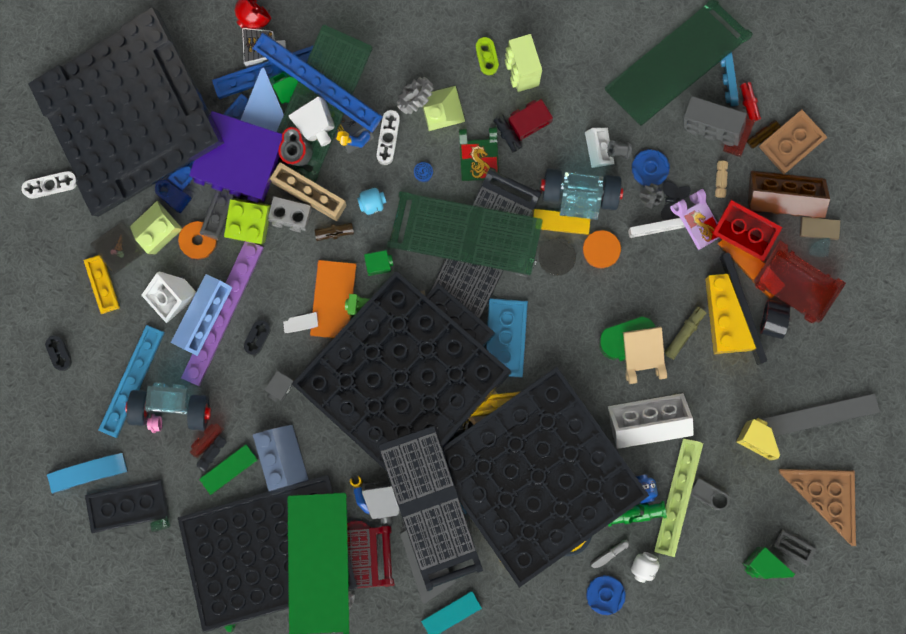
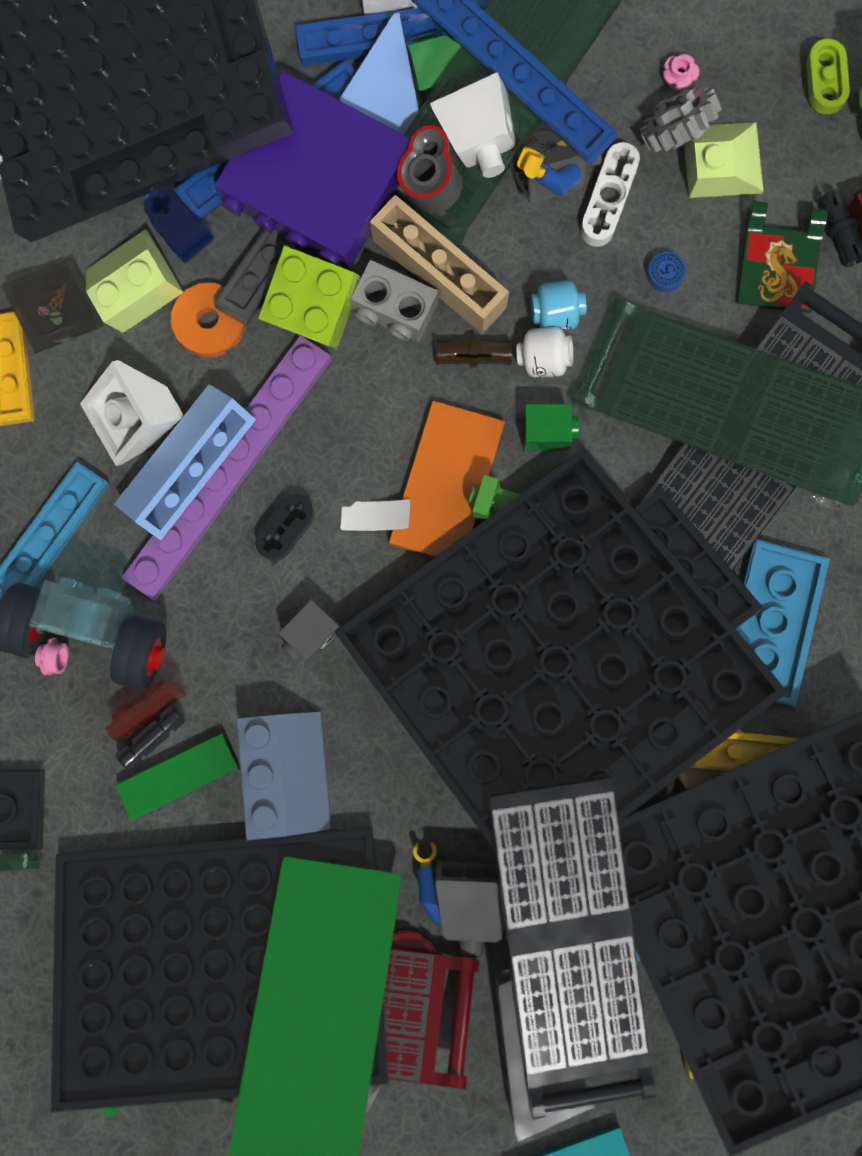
camera: 15 degrees right, 0 degrees up
none -> white head [517,327,573,378]
none -> bright pink plate [663,54,699,90]

